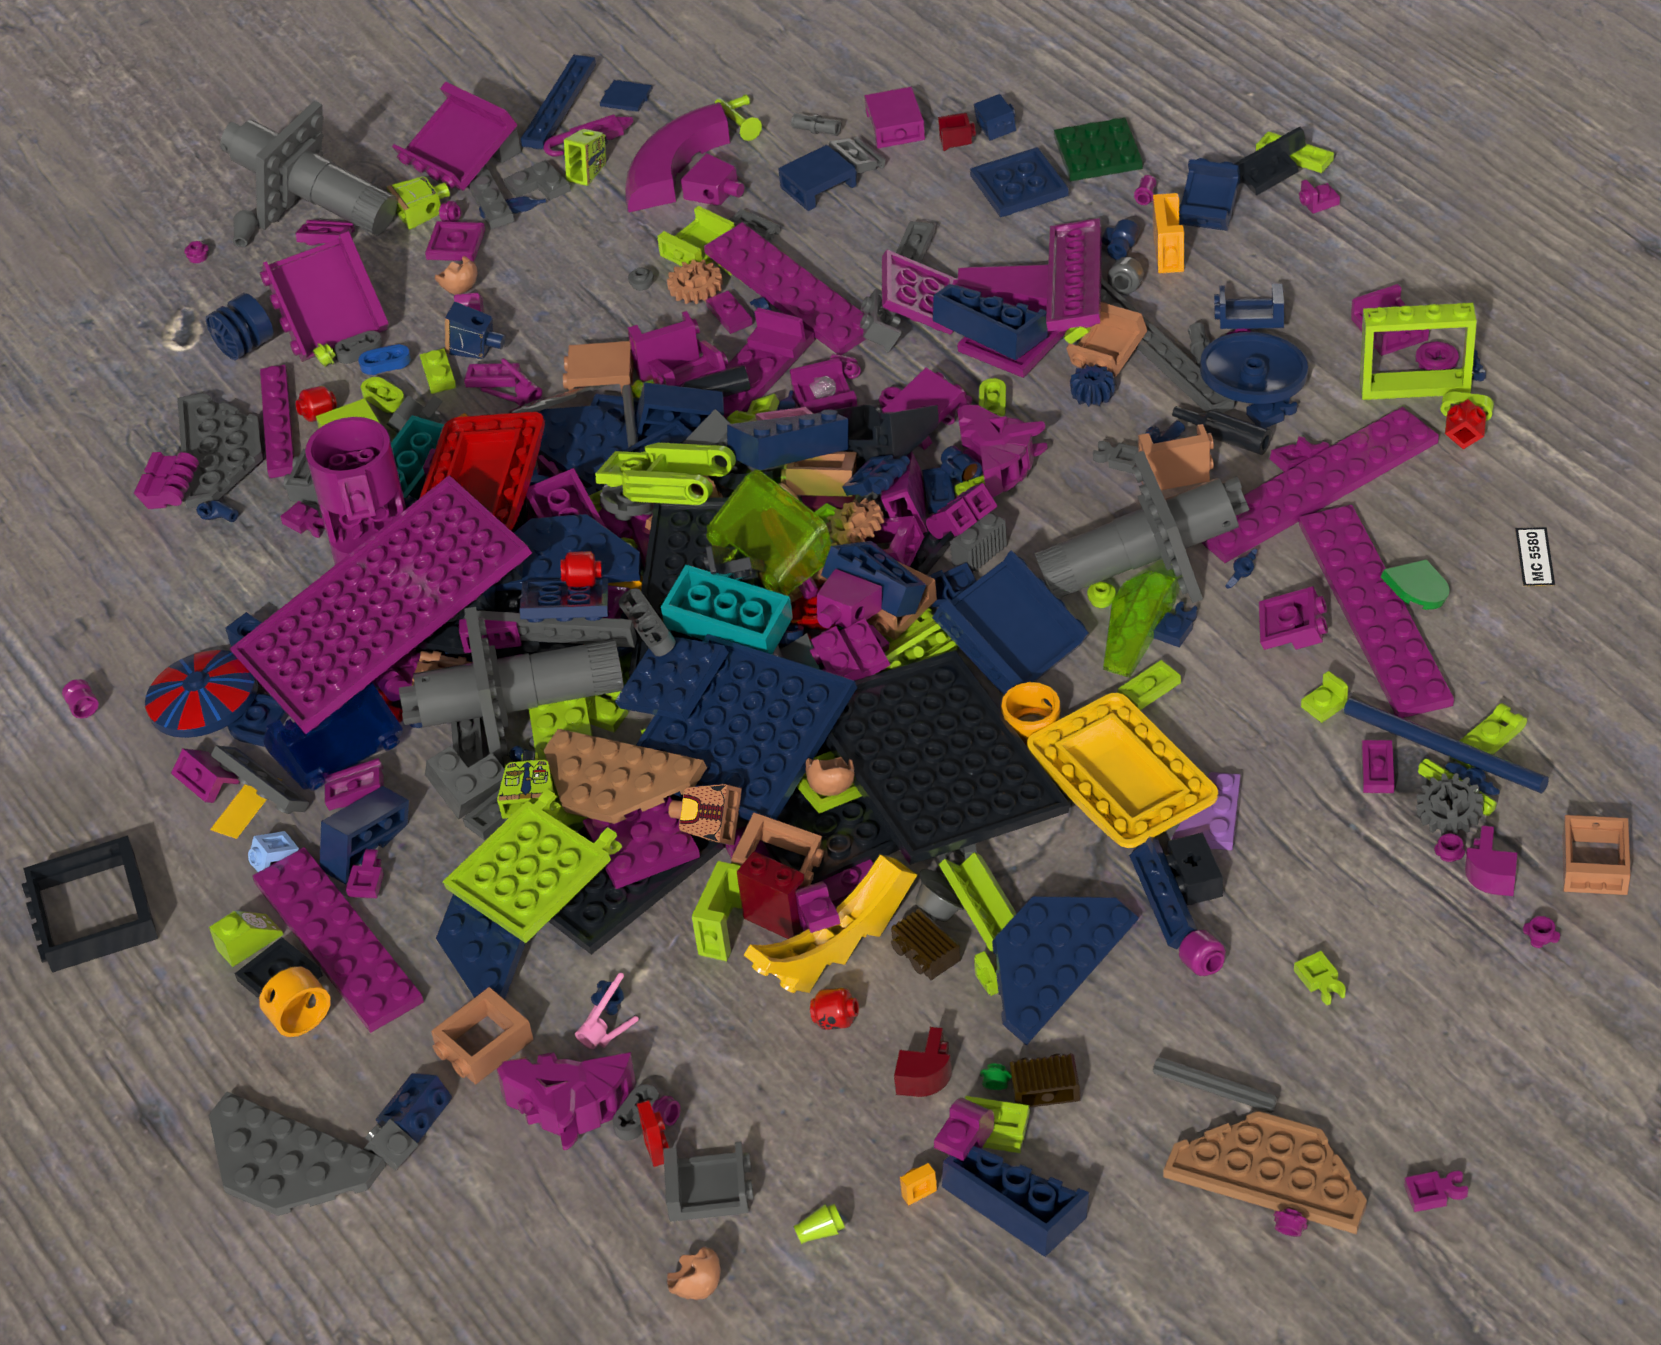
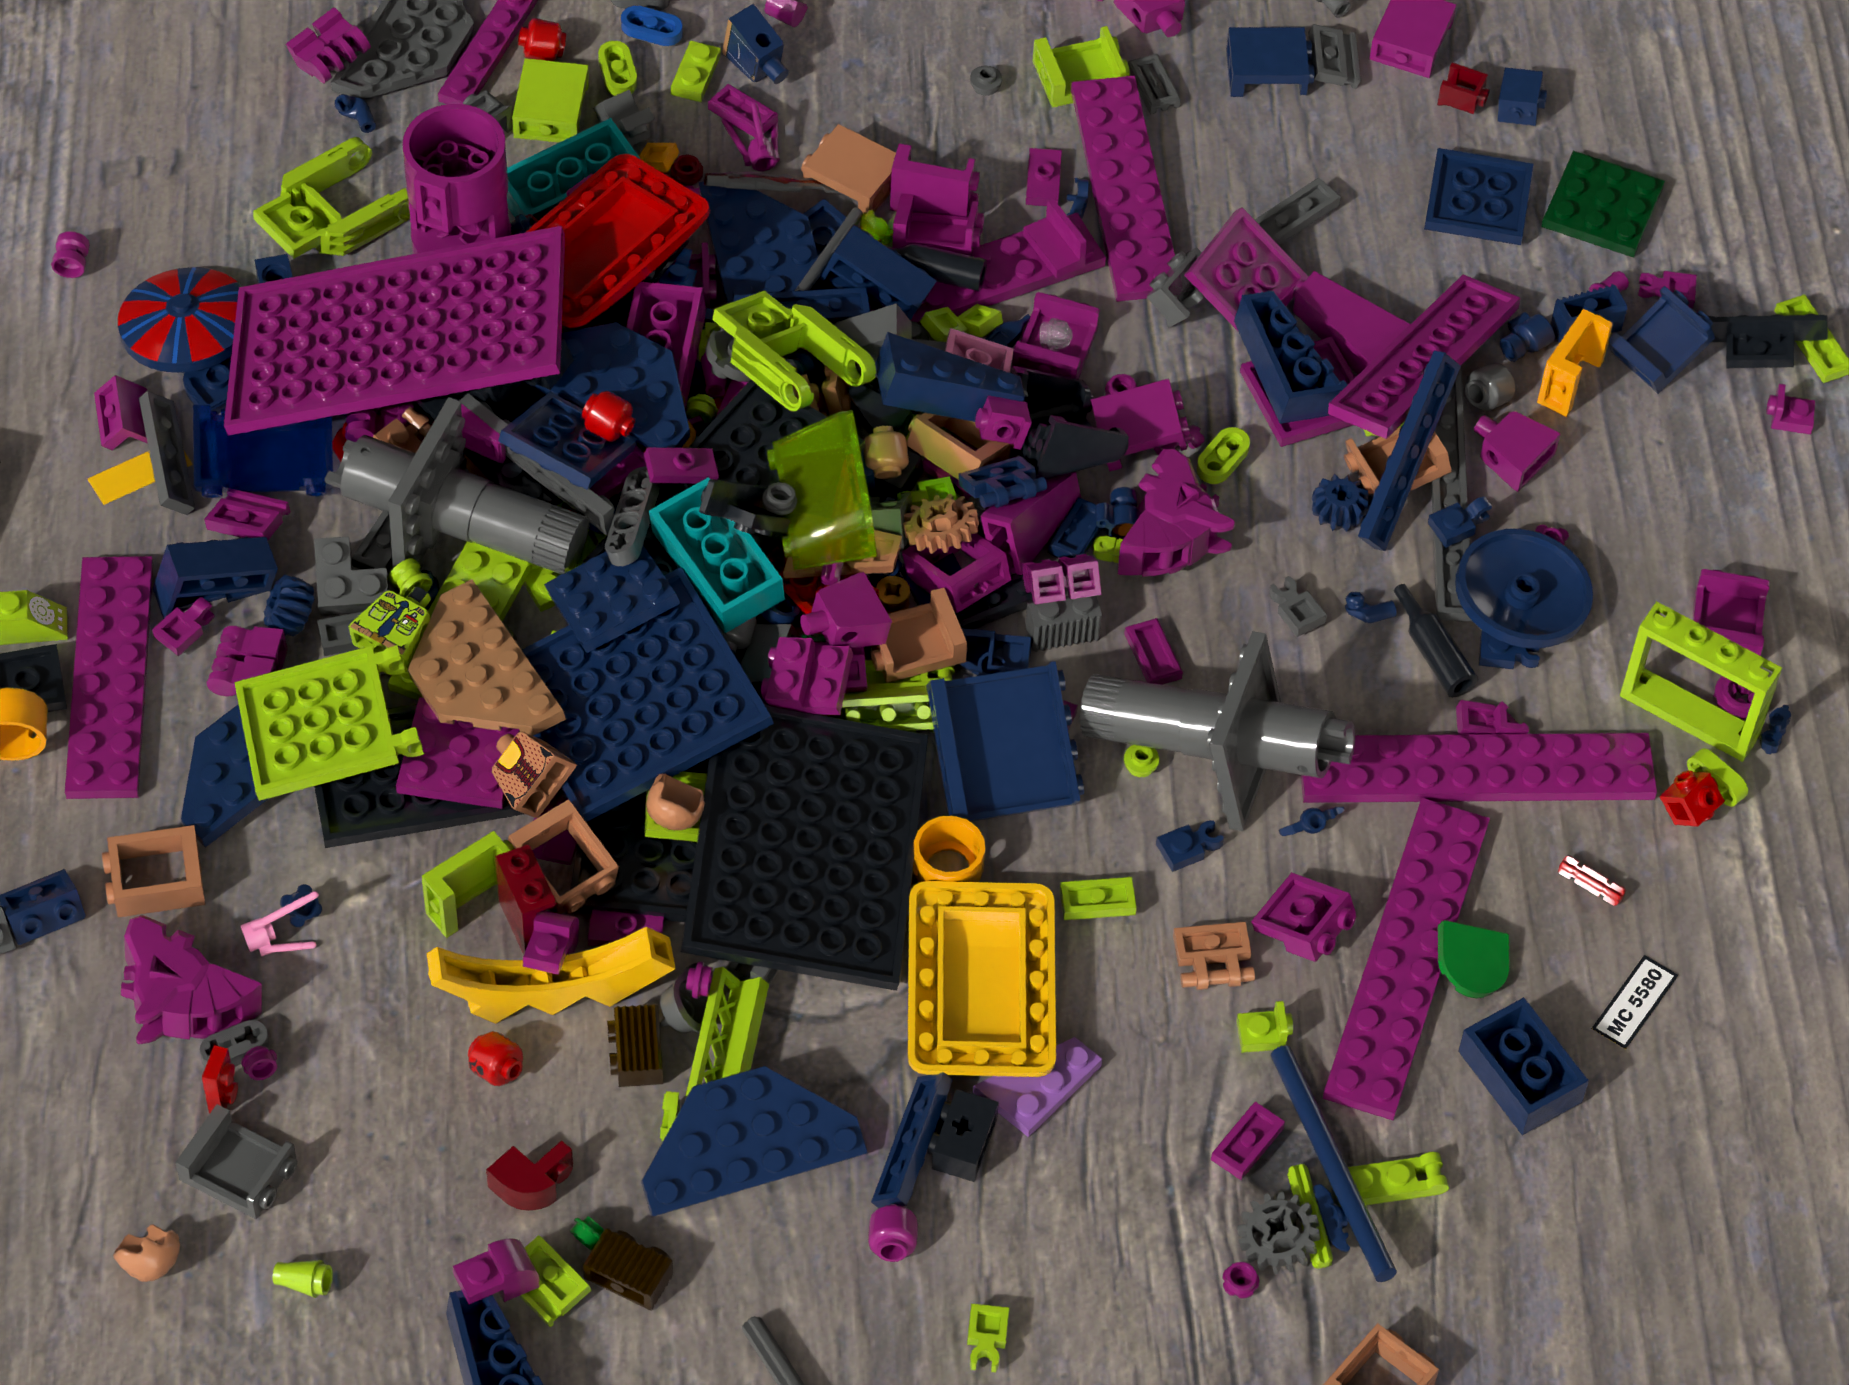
camera: 25 degrees right, 10 degrees up
light blue bracket [248,831,299,872] -> none
nougat gear [667,260,723,304] -> none
dark blue wedge [821,541,926,617] -> none
magenta arm [830,354,861,379] -> none
light orange plate [900,1163,937,1206] -> none
clear neon green wedge [1103,570,1176,678] -> none
nougat panel [1138,424,1214,491] -> none
dark grey pin [1188,323,1210,368] -> none
dark blue panel [1214,284,1284,329] -> none
magenta brick [1465,826,1517,896] -> none
none -> magenta legs [207,626,288,697]
none -> lime plate [253,137,410,259]
none -> dark blue gear [264,575,315,637]
none -> lime wheel [388,558,432,598]
none -> magenta plate [644,447,719,484]
none -> magenta plate [686,961,713,999]
none -> dark grey plate [762,482,797,515]
none -> magenta brick [975,396,1032,450]
none -> magenta tile [1124,618,1183,685]
none -> nougat plate [1173,922,1255,990]
none -> dark blue plate [1358,350,1461,551]
none -> dark blue plate [1428,496,1492,548]
none -> dark blue brick [1458,997,1589,1135]
none -> magenta torso [1474,411,1560,492]
none -> dark blue brick [1550,284,1628,343]
none -> axle [1558,855,1626,906]
none -> magenta plate [1638,271,1697,309]

